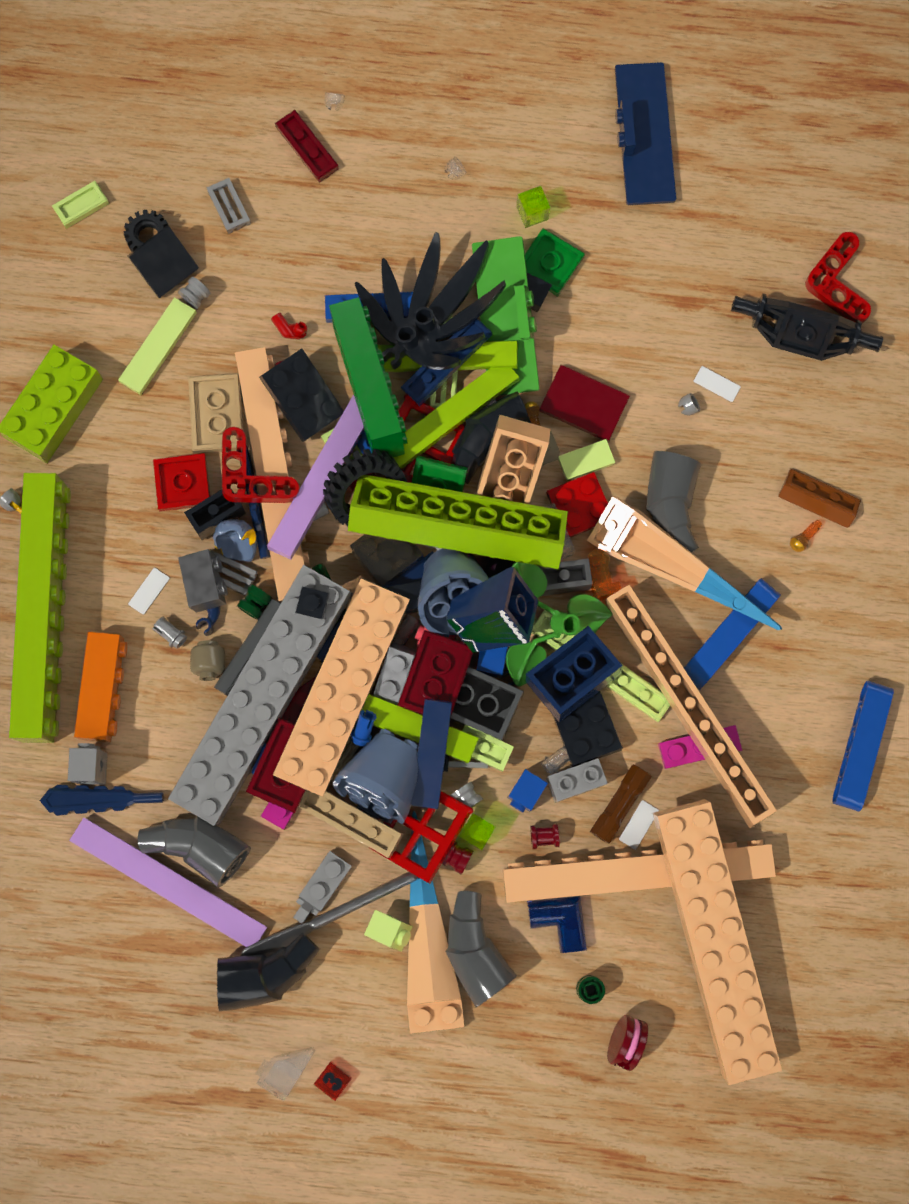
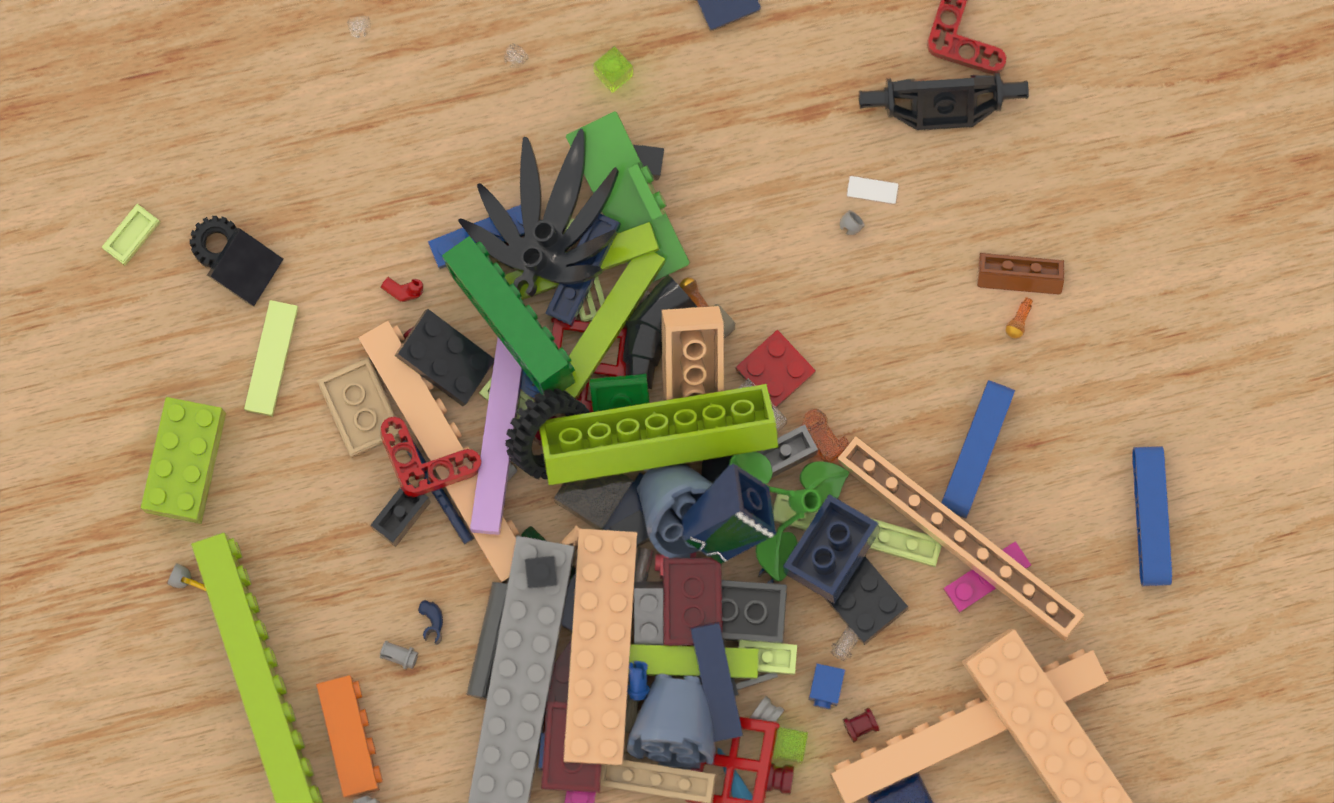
camera: 15 degrees left, 0 degrees up
white sticker [128,568,170,615] -> none
red plate [153,453,210,512] -> none
light grey wheel [178,277,211,309] -> none
flat silver brick [178,549,228,613] -> none
dark tan head [190,640,225,681] -> none
light grey tile [207,178,251,234] -> none
light grey tile [210,550,258,596] -> none
sand blue hair [213,519,258,562] -> none
dark green wheel [237,584,273,620] -> none
dark red tile [275,110,339,183] -> none
blue brick [476,647,508,678] -> none
green tile [525,228,585,297] -> none
dark red tile [539,365,630,442] -> none
light grey brick [546,758,608,803] -> none
yellowish green tile [558,439,615,481] -> none
light nougat plate [587,496,782,630] -> none
reddish brown axle [590,764,652,844] -> none
white sticker [619,800,659,850] -> none
dark grey piece [646,451,701,552] -> none

